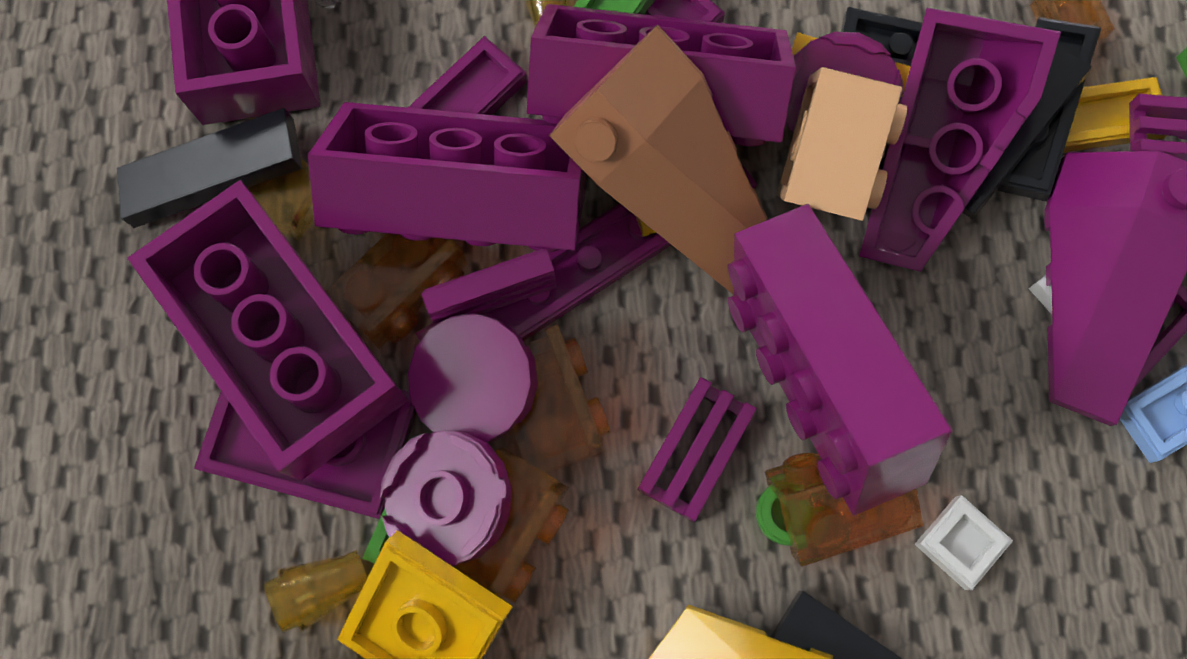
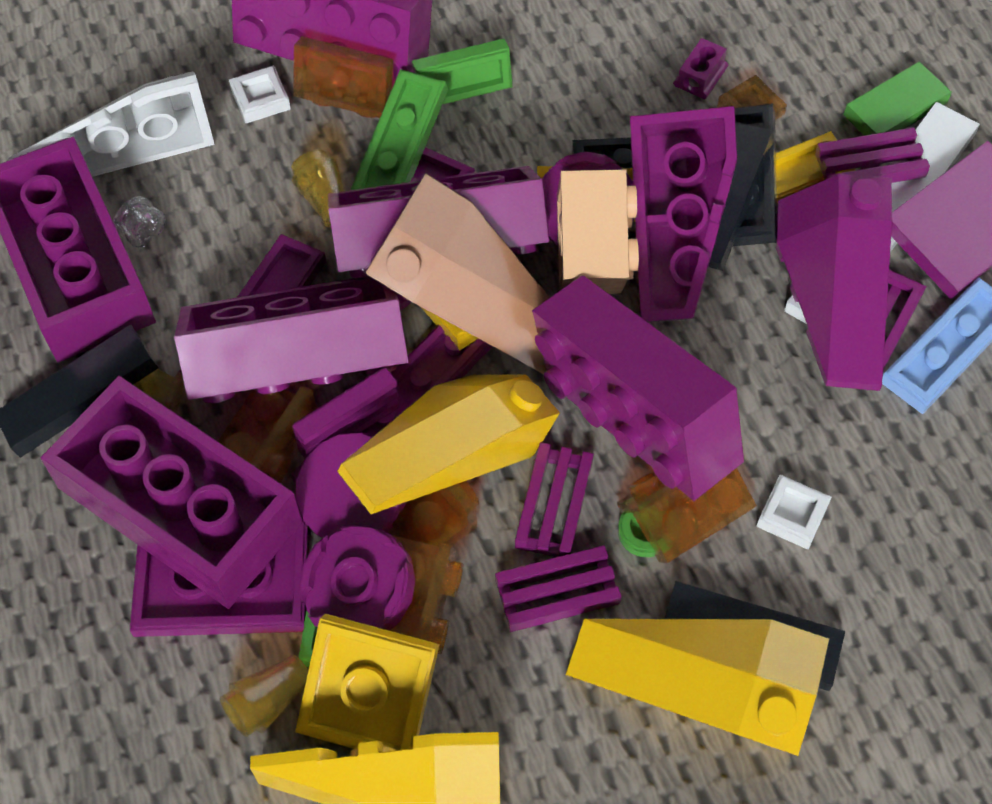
camera: 15 degrees left, 15 degrees down
none -> yellow wedge [337,374,560,514]
none -> magenta tile [495,545,622,633]

